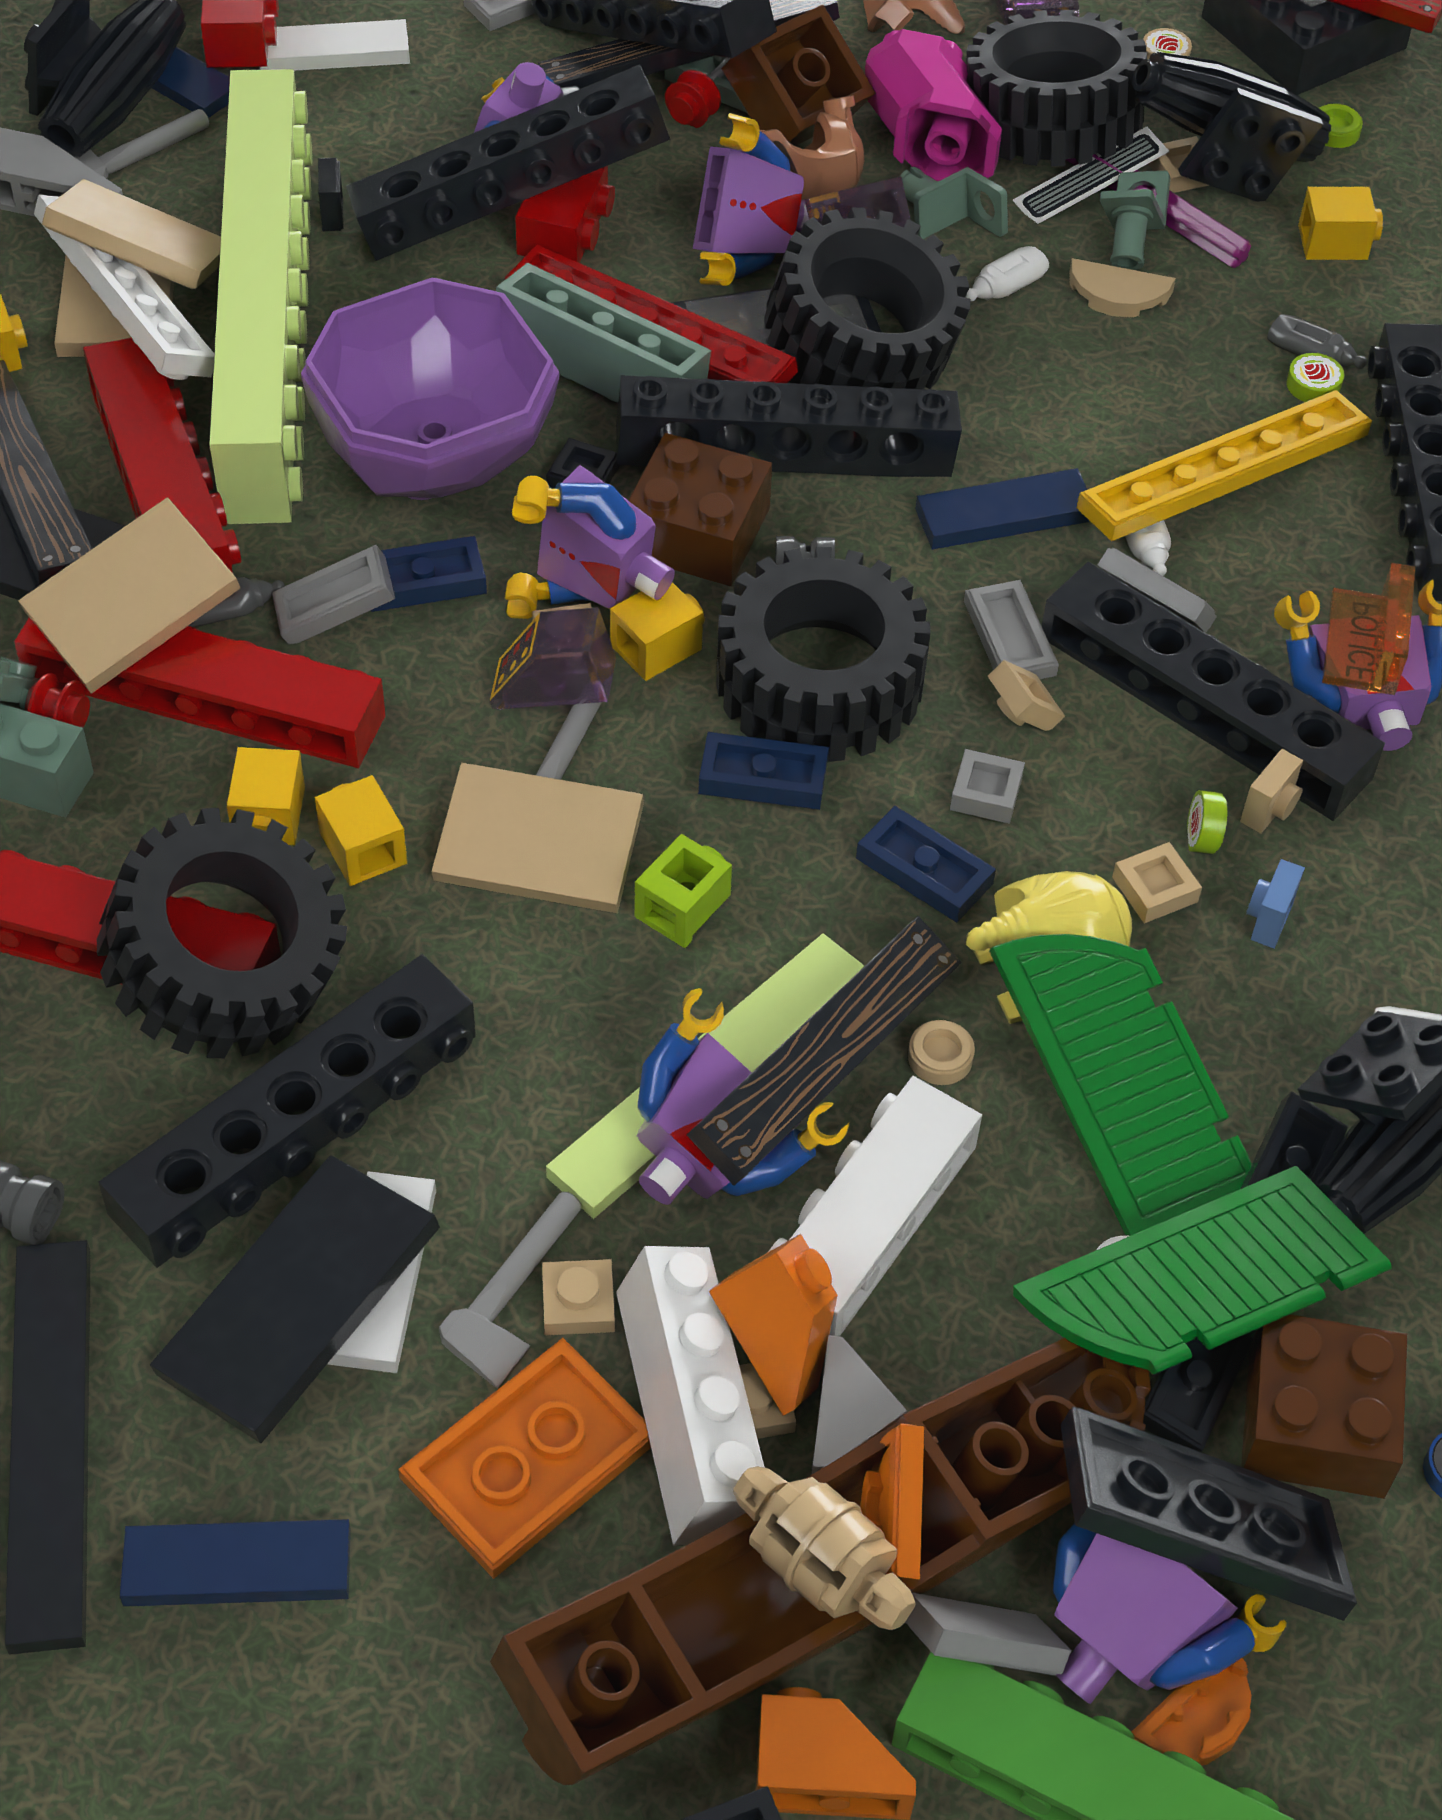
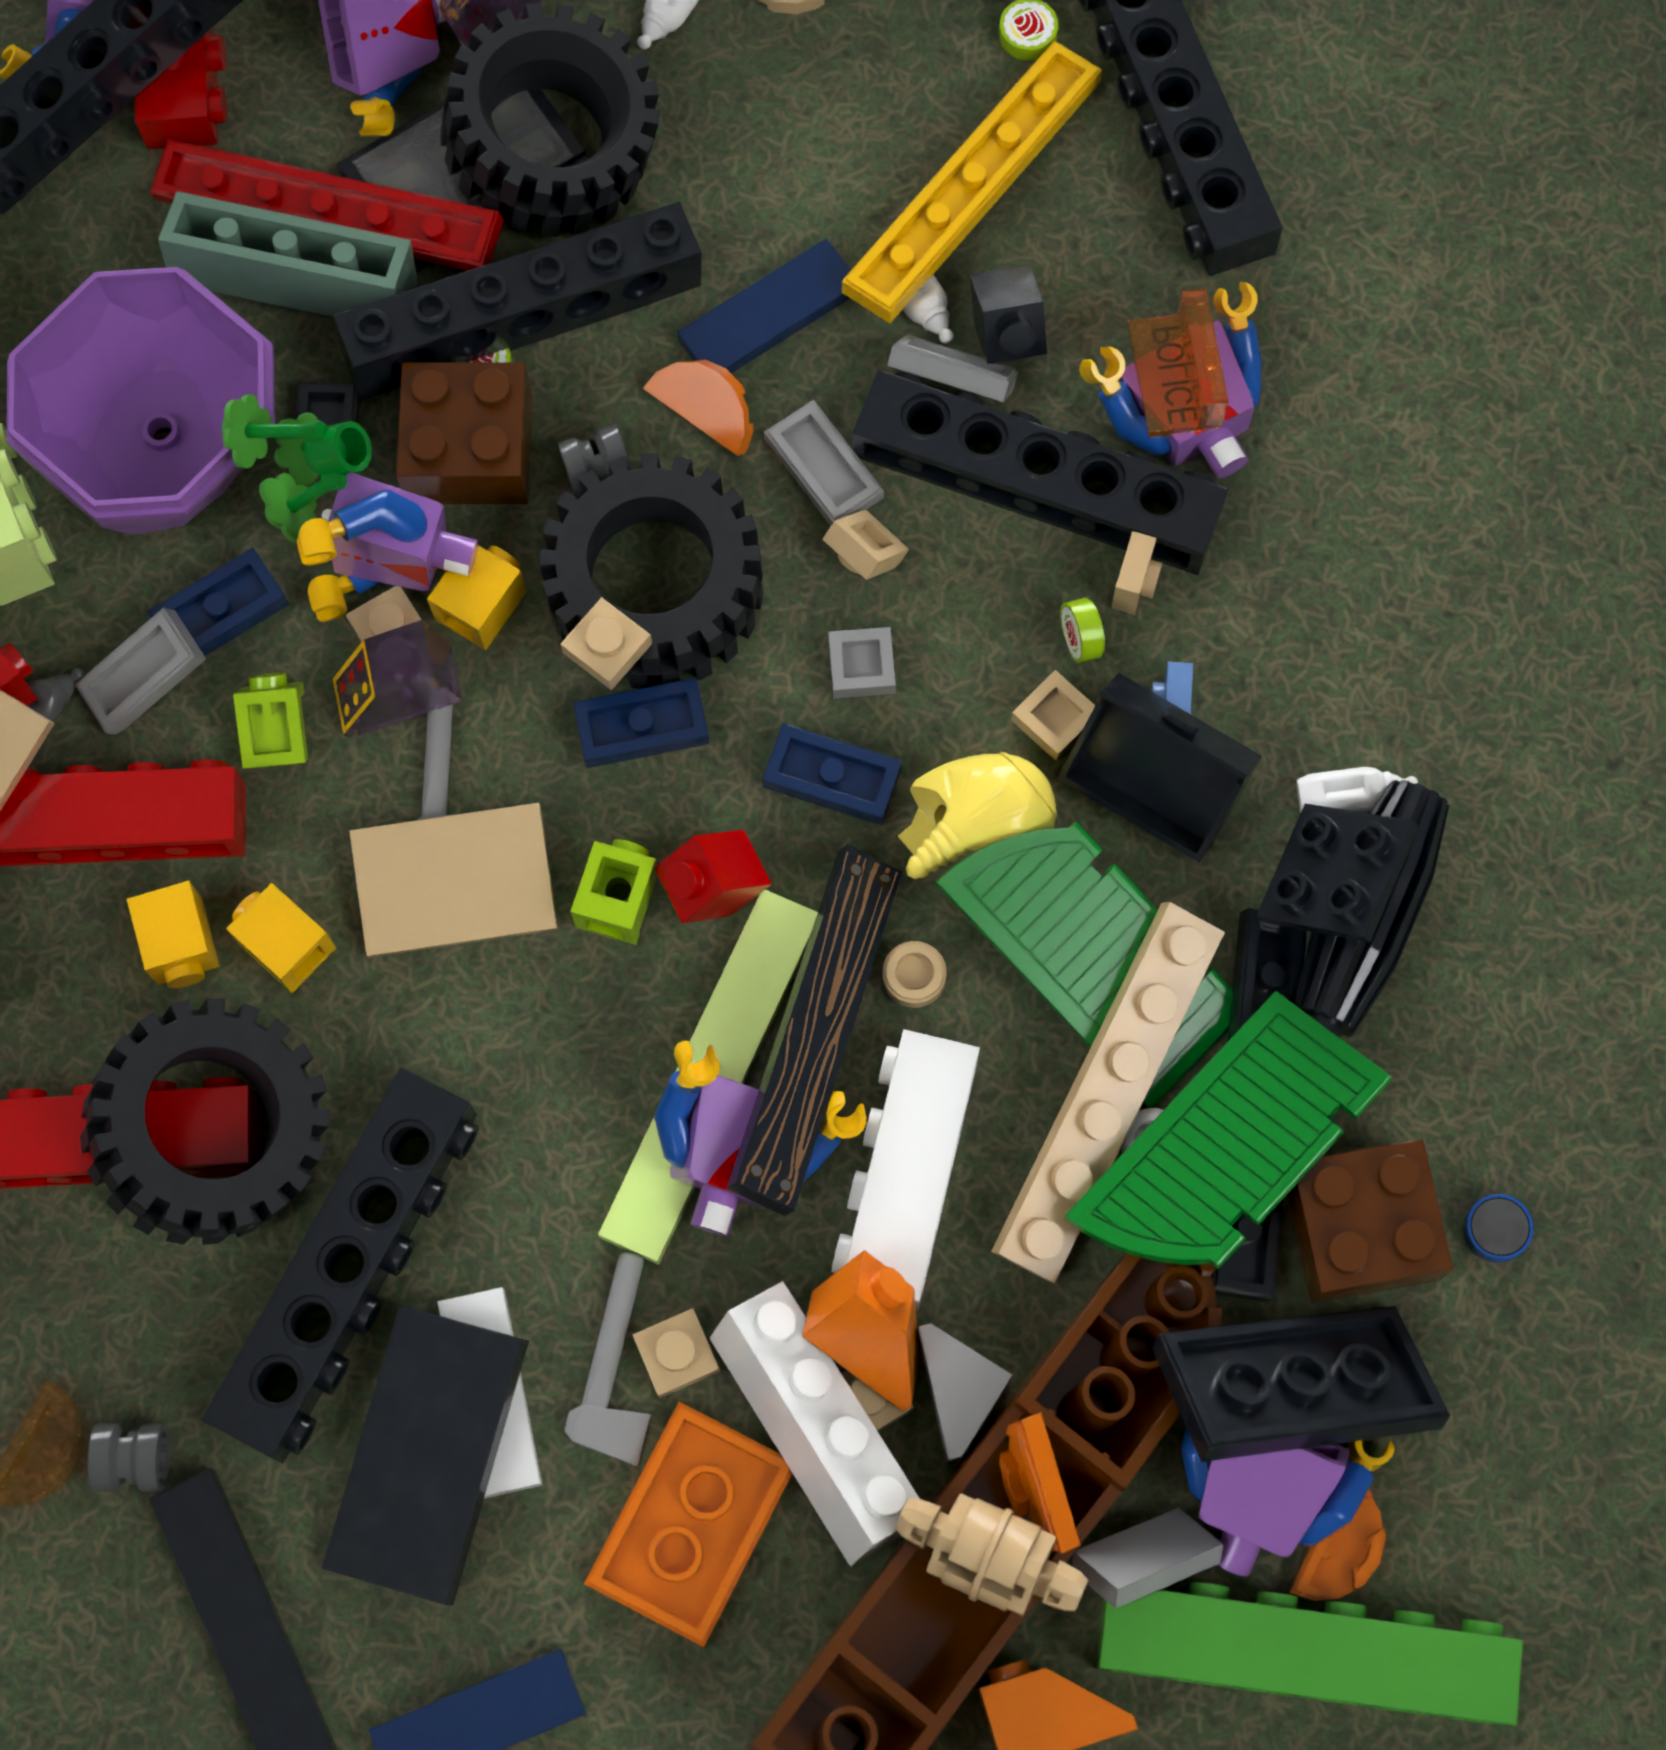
camera: 15 degrees left, 20 degrees up
none -> plant [222,394,372,543]
none -> lime bracket [233,672,308,769]
none -> tan plate [560,597,652,691]
none -> orange tile [642,360,754,456]
none -> red brick [654,829,772,924]
none -> black brick [970,264,1047,364]
none -> tan plate [991,902,1225,1283]
none -> black container [1057,673,1262,862]

